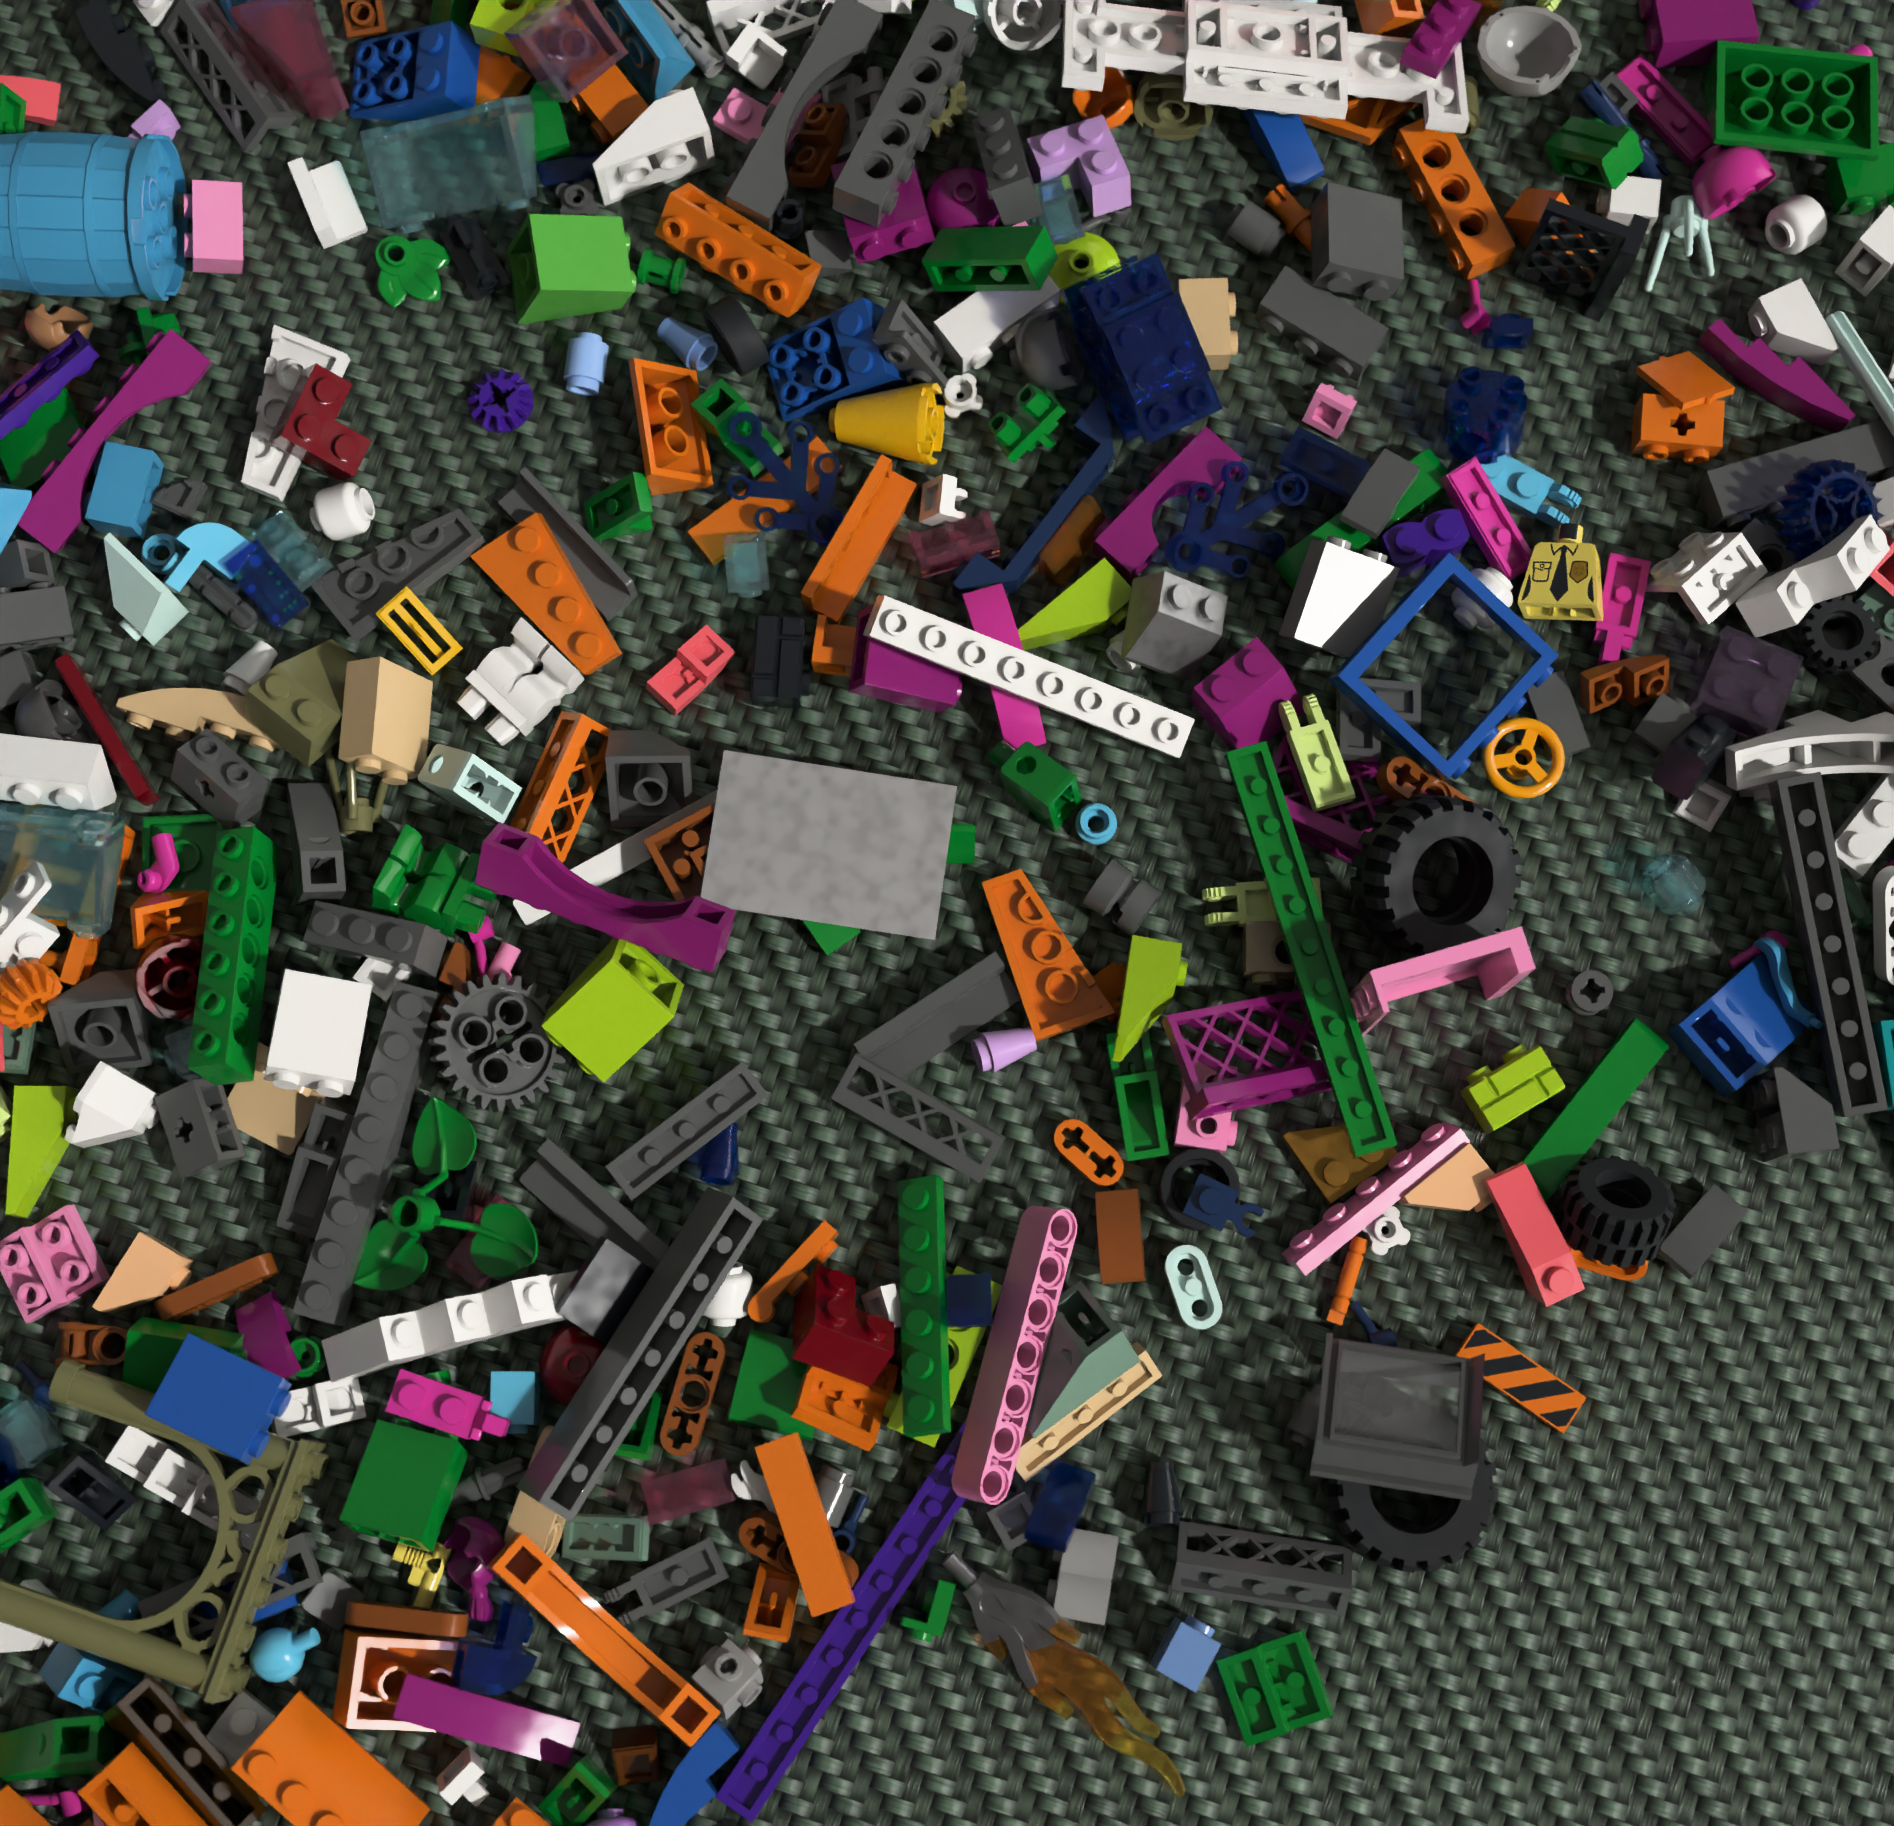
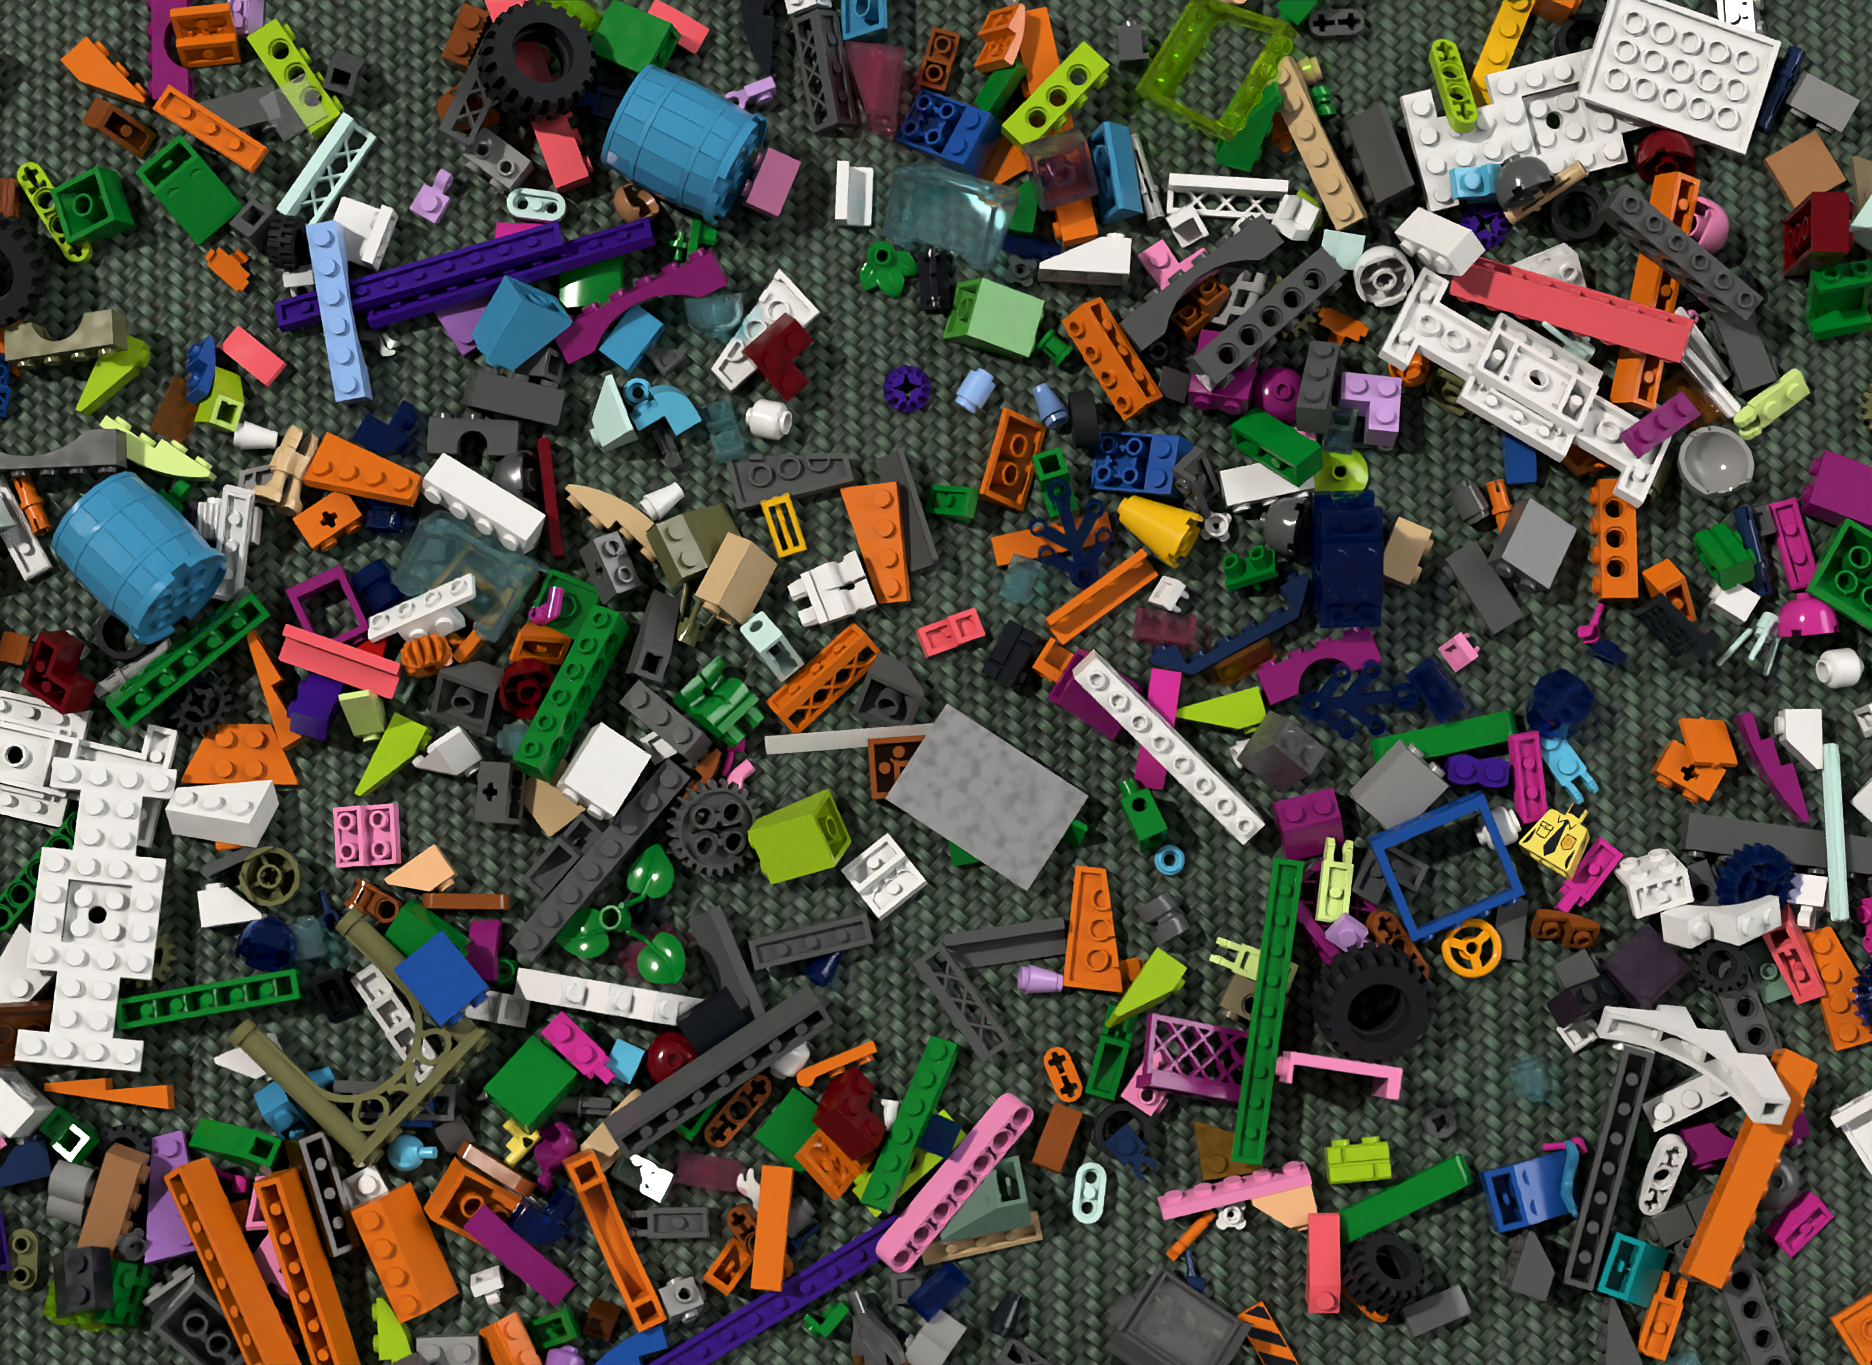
camera: 25 degrees right, 5 degrees up
clear blue tile [222,538,309,630] -> none
magenta arch [475,822,736,973] -> none
dark grey slope [1340,448,1421,539] -> none
none -> clear light blue cylinder [684,291,743,338]
none -> white slope [841,833,928,921]
none -> orange piece [1318,307,1369,345]
none -> lavender plate [1325,912,1378,952]

